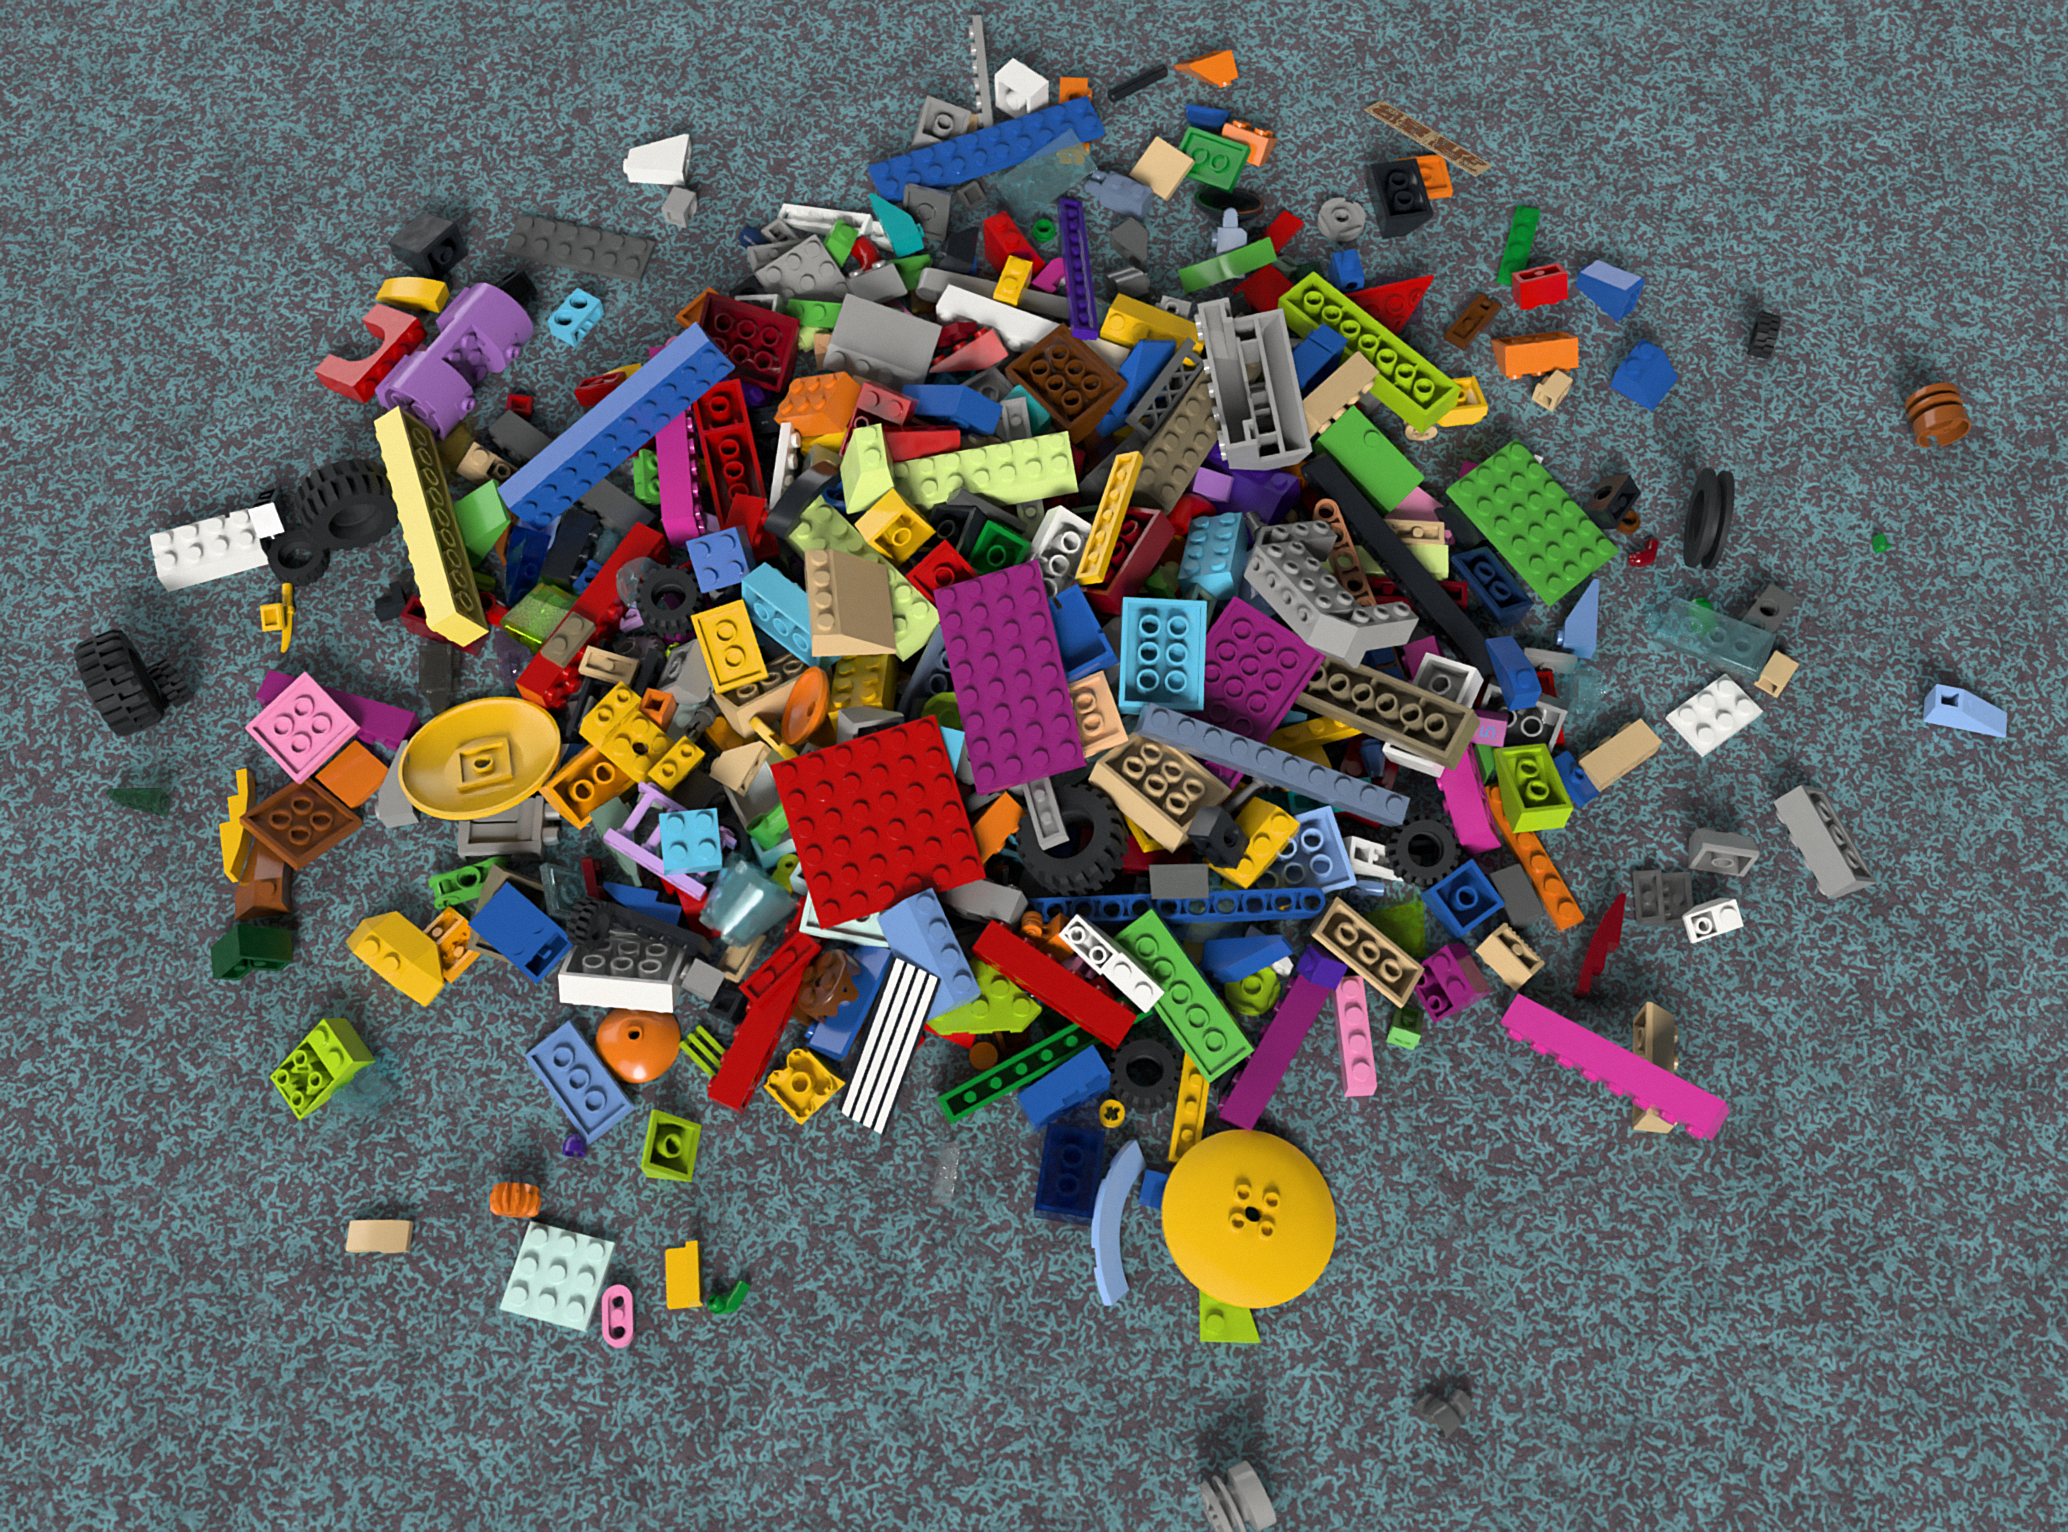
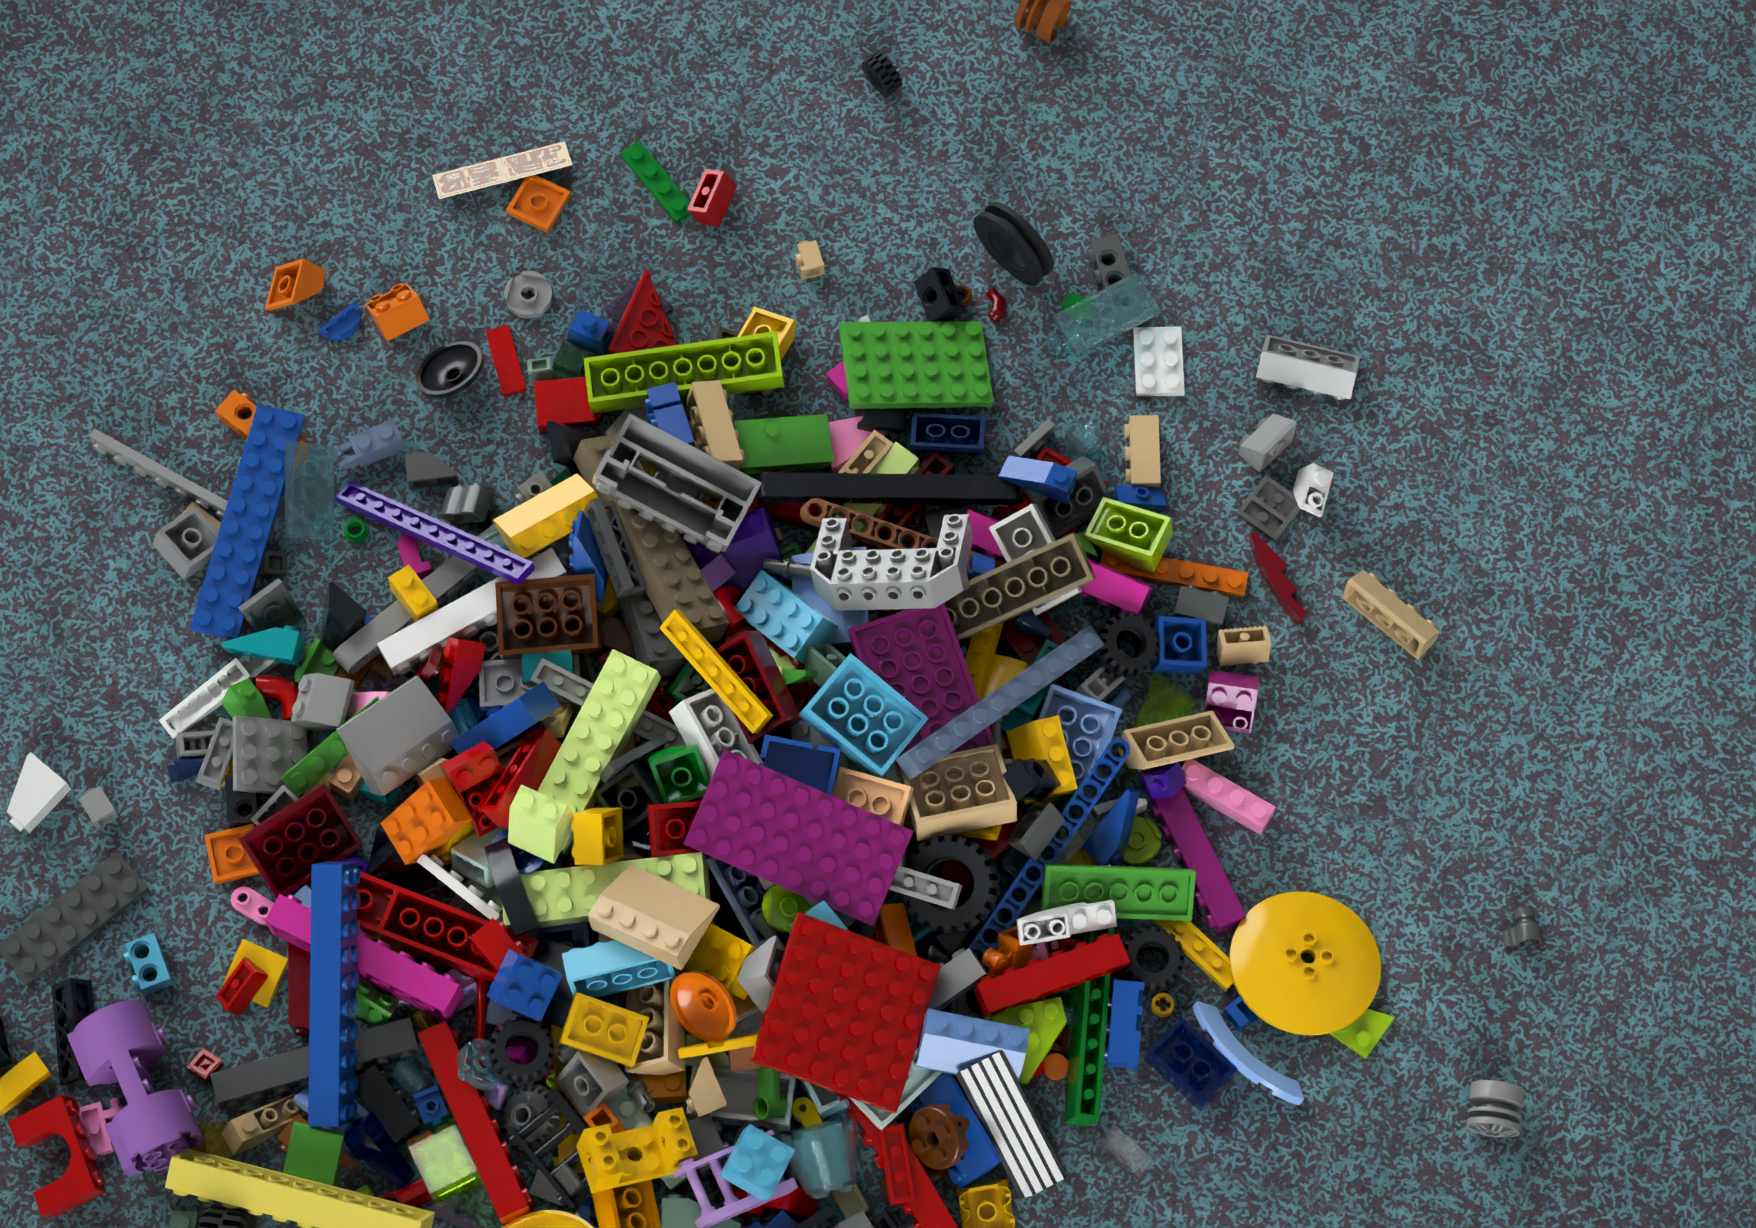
camera: 55 degrees left, 5 degrees up
dark tan plate [540,611,596,669] -> none
tan plate [578,646,640,689] -> none
red slope [983,211,1047,279] -> none
white brick [995,58,1049,118] -> none
black axle [1107,64,1168,103] -> none
tan tile [1129,136,1195,201] -> none
green plate [1178,126,1252,193] -> none
bright green slope [1178,236,1277,294] -> none
hinge [1211,207,1247,278] -> none
black slope [1366,158,1433,239] -> none
bright green slope [1386,1005,1425,1051] -> none
reddish brown plate [1444,293,1503,351] -> none
magenta brick [1470,709,1509,747] -> none
orange slope [1490,331,1579,379] -> none
dark pink brick [1500,993,1730,1141] -> none
medium blue slope [1555,579,1599,659] -> none
blue slope [1576,260,1646,322] -> none
blue slope [1610,338,1678,412] -> none
tan brick [1754,651,1799,698] -> none
green rock [1873,533,1891,553] -> none
light blue slope [1923,684,2007,738] -> none

